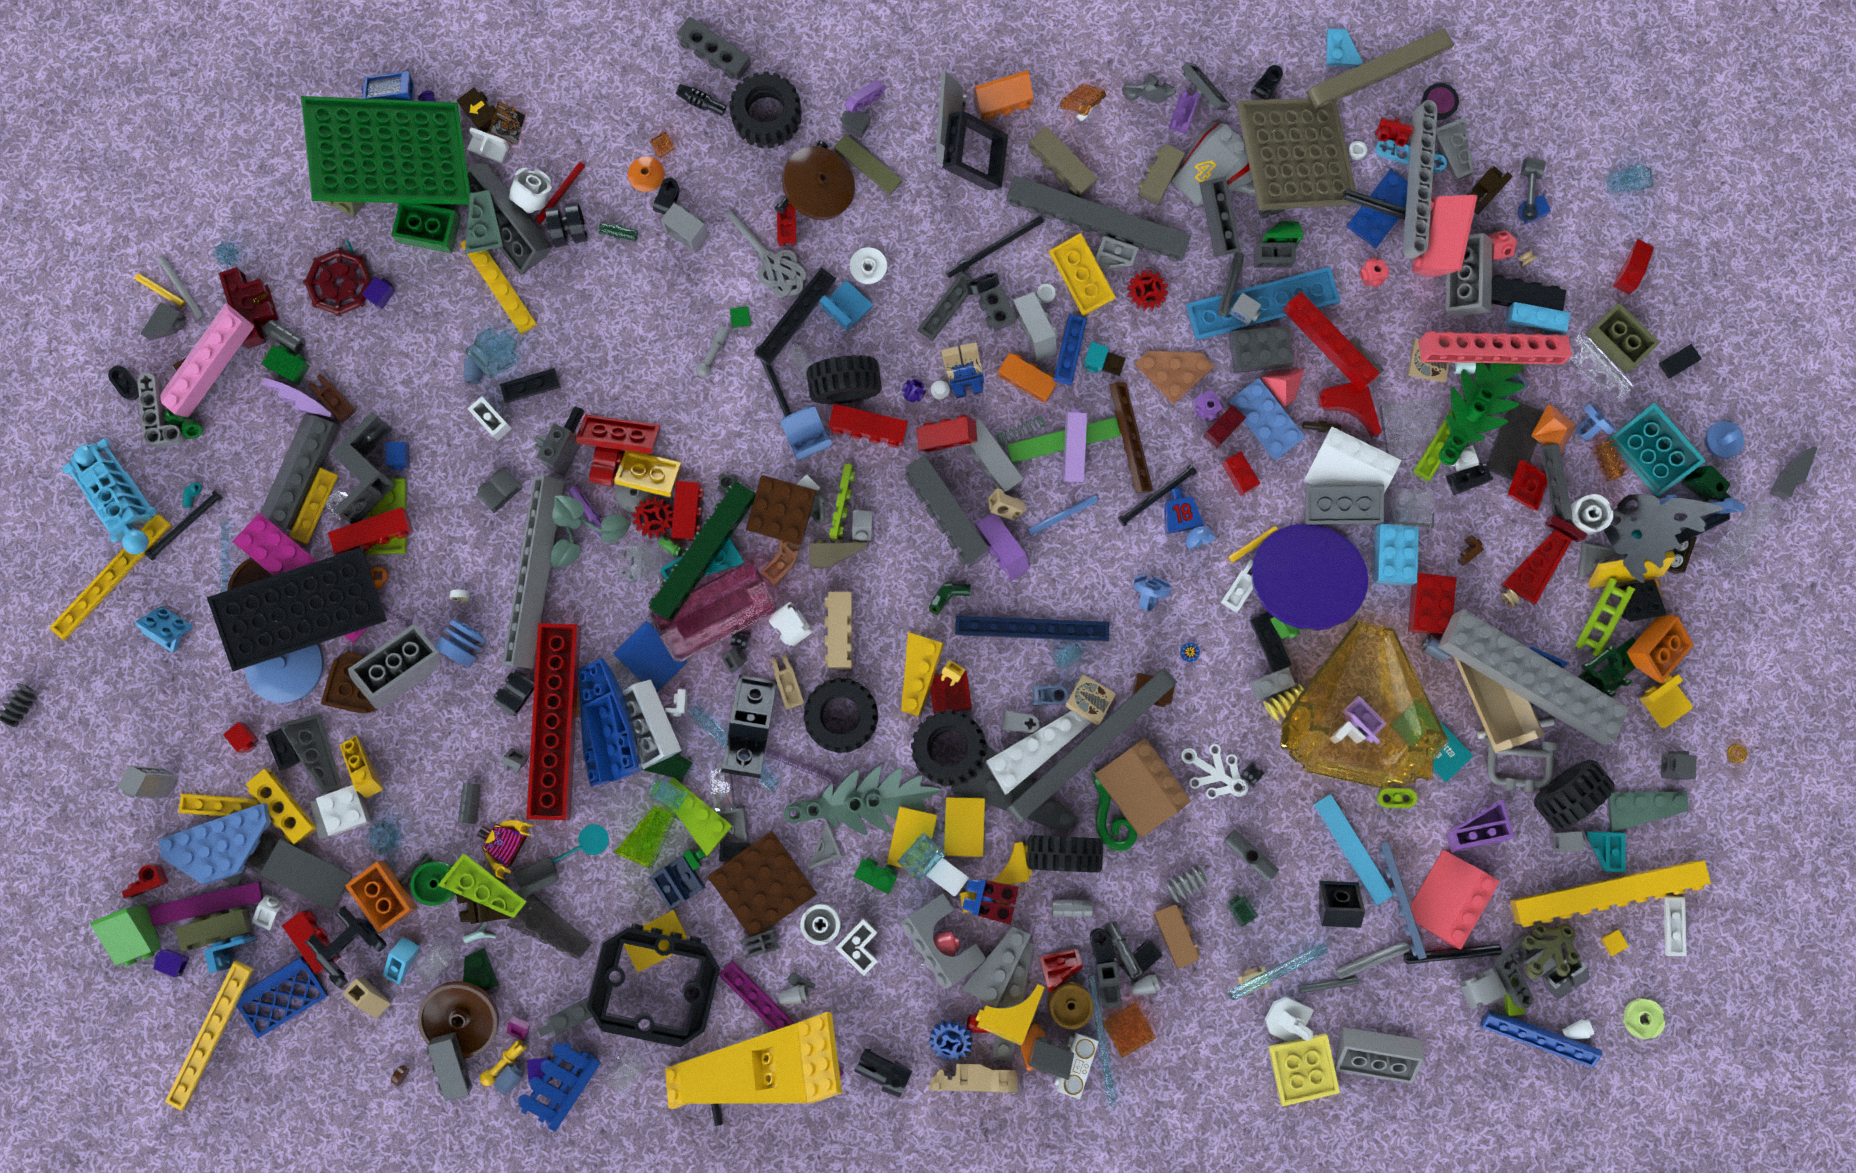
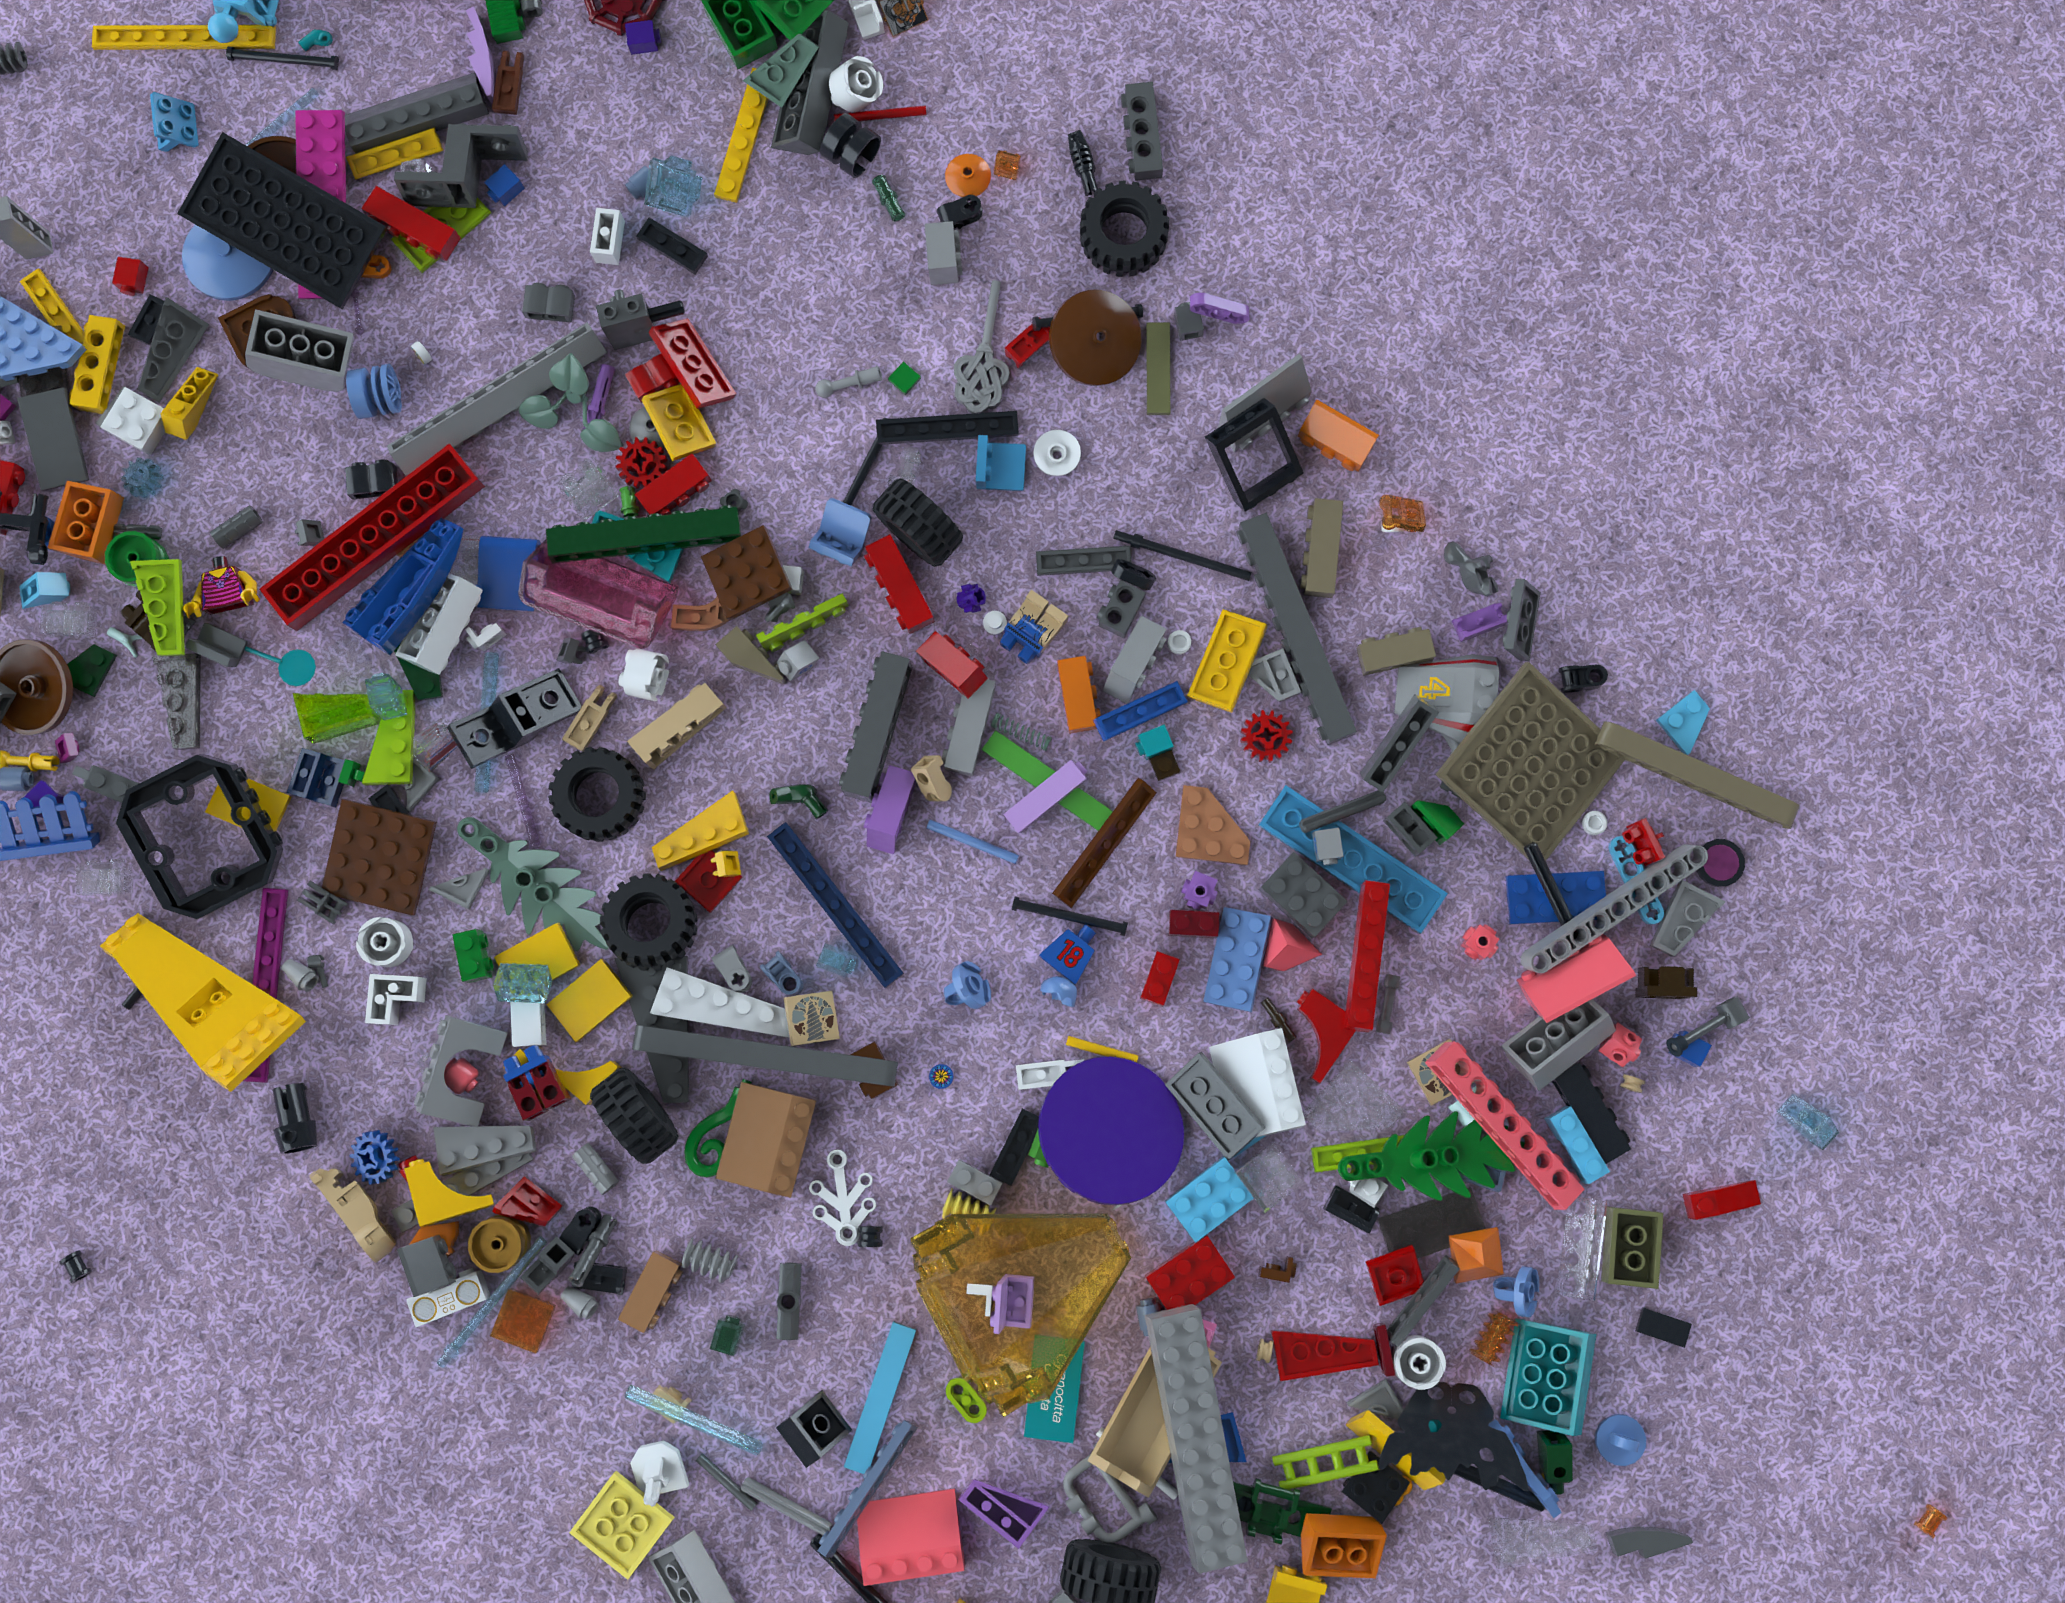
camera: 60 degrees right, 0 degrees up
slope [1667,537,1697,574] -> none

